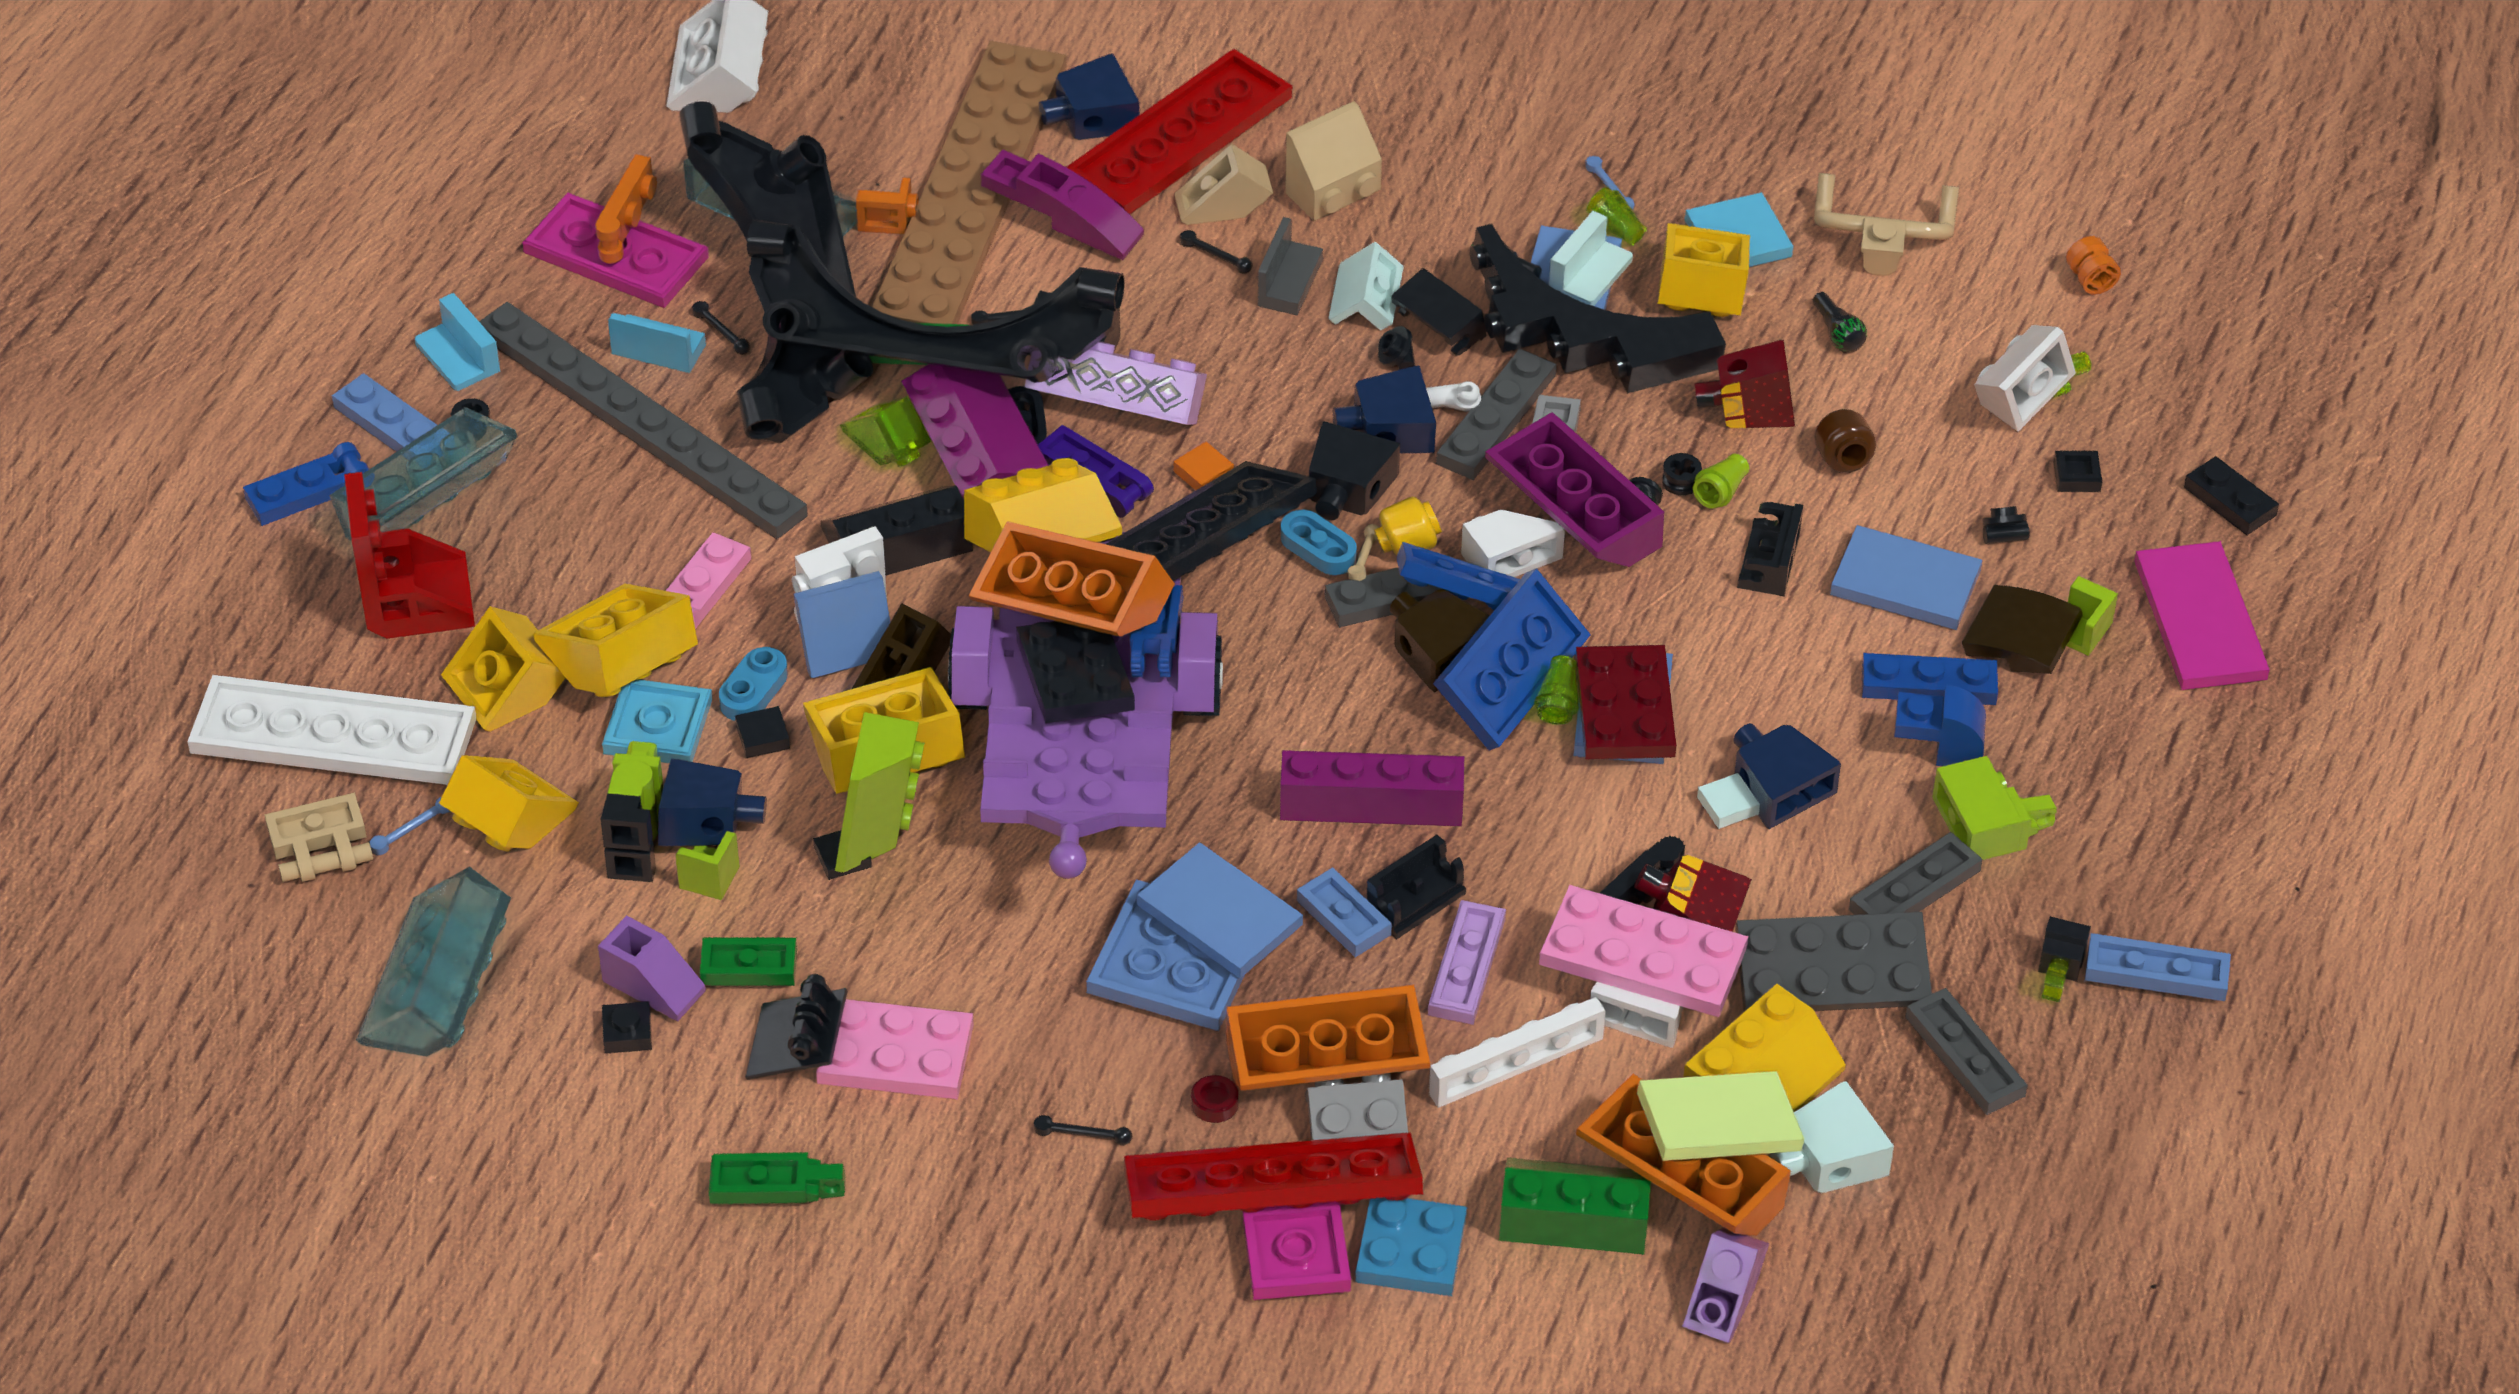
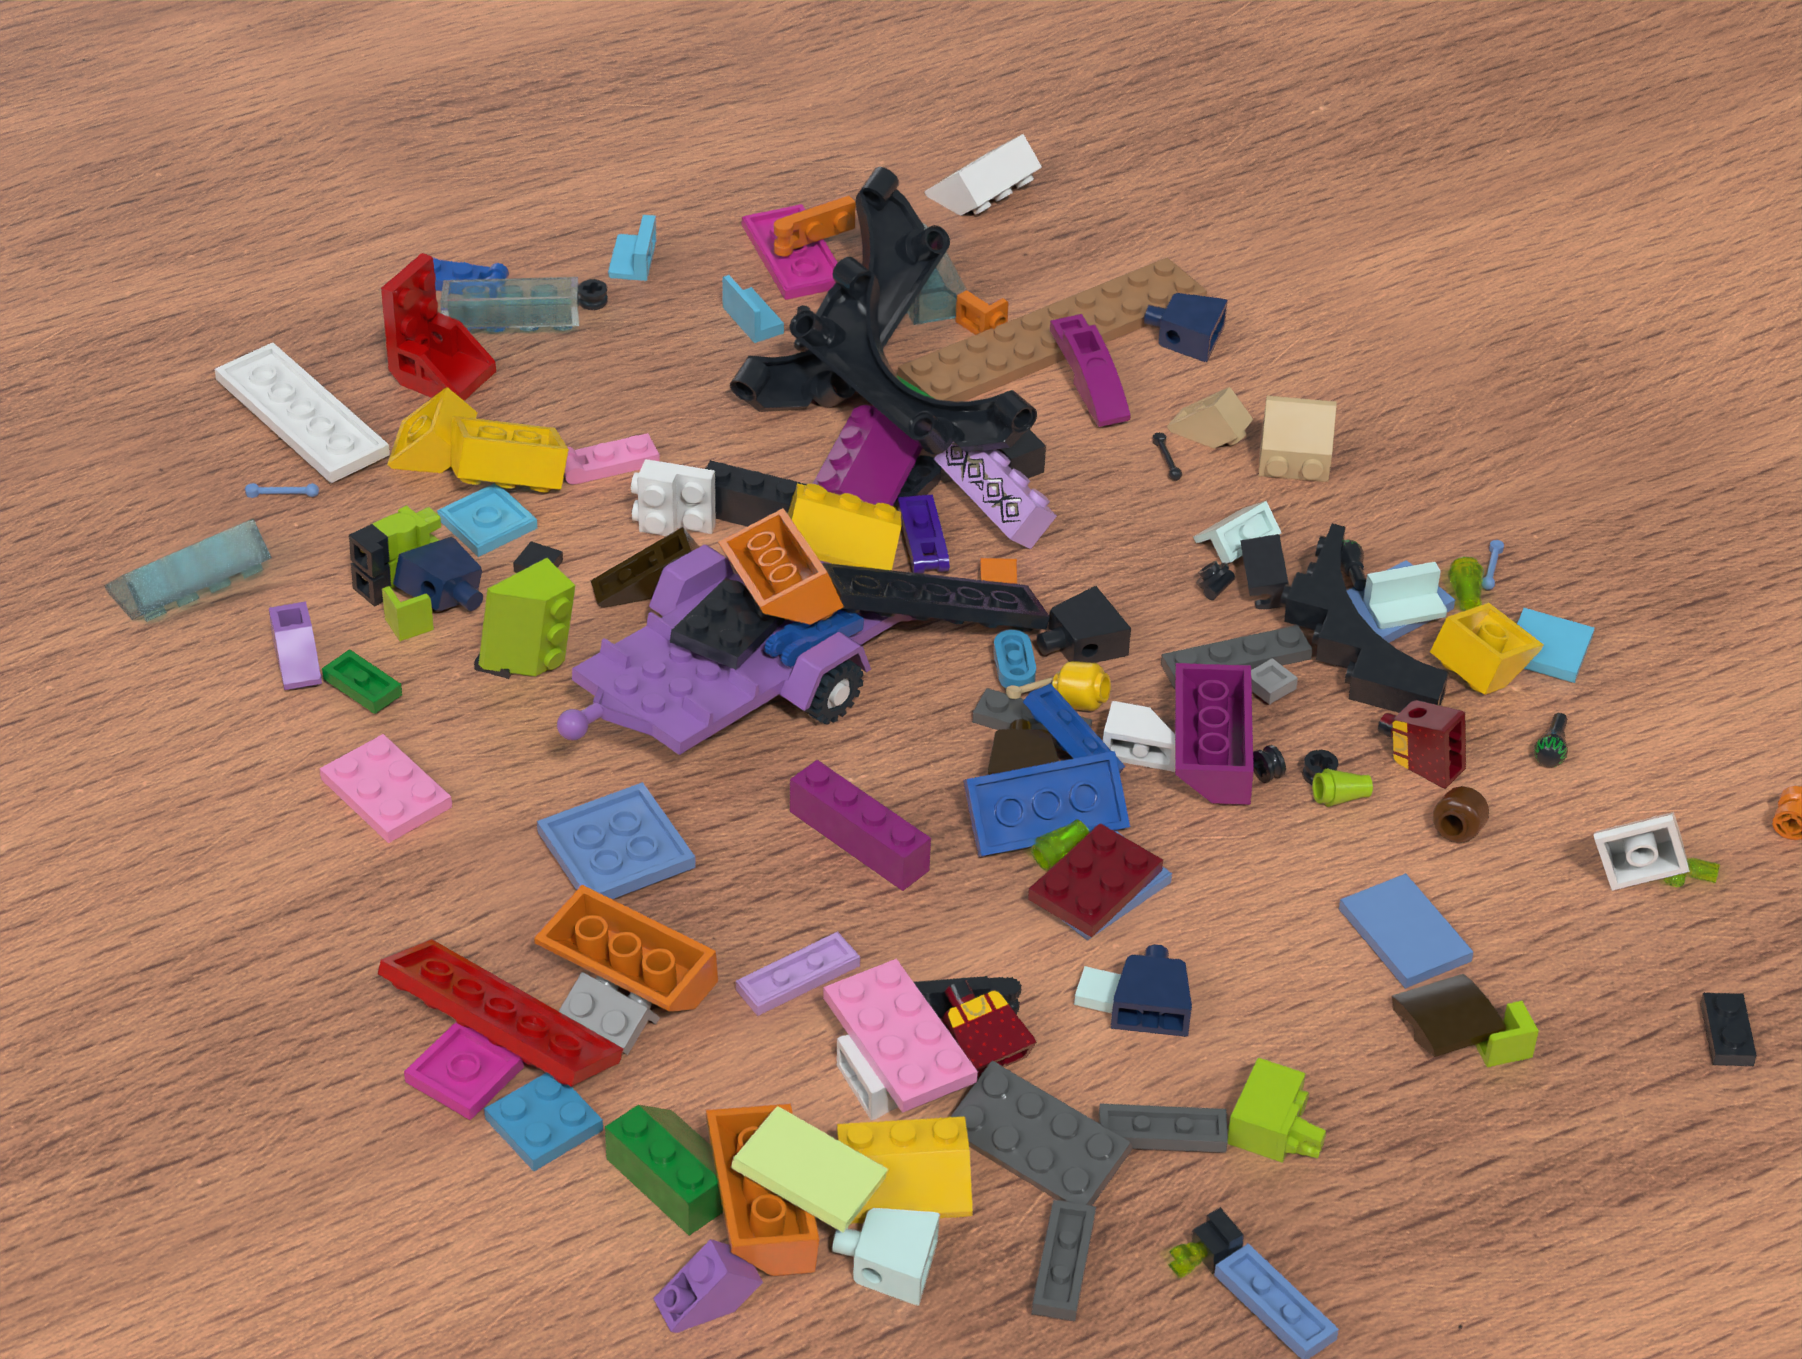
camera: 40 degrees right, 5 degrees down
tan plate [264,793,373,882] -> none
medium blue plate [332,373,452,469] -> none
yellow slope [439,755,579,852] -> none
dark grey plate [479,302,808,539] -> none
black plate [602,1001,652,1054] -> none
green hinge [708,1152,846,1204] -> none
dark azure plate [719,647,788,721] -> none
black hinge [745,974,848,1080] -> none
medium blue tile [793,571,890,678] -> none
yellow slope [803,667,965,794] -> none
clear neon green slope [840,396,932,467] -> none
black hinge [1034,1115,1133,1146] -> none
red plate [1066,48,1293,214] -> none
medium blue tile [1137,842,1303,978] -> none
dark red tile [1191,1075,1239,1123] -> none
dark grey panel [1258,217,1323,316] -> none
medium blue plate [1297,867,1392,957] -> none
dark blue torso [1333,365,1436,453] -> none
black hinge [1367,835,1466,940] -> none
white arm [1426,381,1481,412] -> none
white plate [1429,997,1606,1108] -> none
black hinge [1737,502,1804,597] -> none
tan piece [1814,173,1959,276] -> none
blue plate [1862,653,1998,705] -> none
blue brick [1894,684,1986,766] -> none
black plate [1983,506,2030,544] -> none
black tile [2053,451,2102,492] -> none
dark pink tile [2134,541,2270,690] -> none

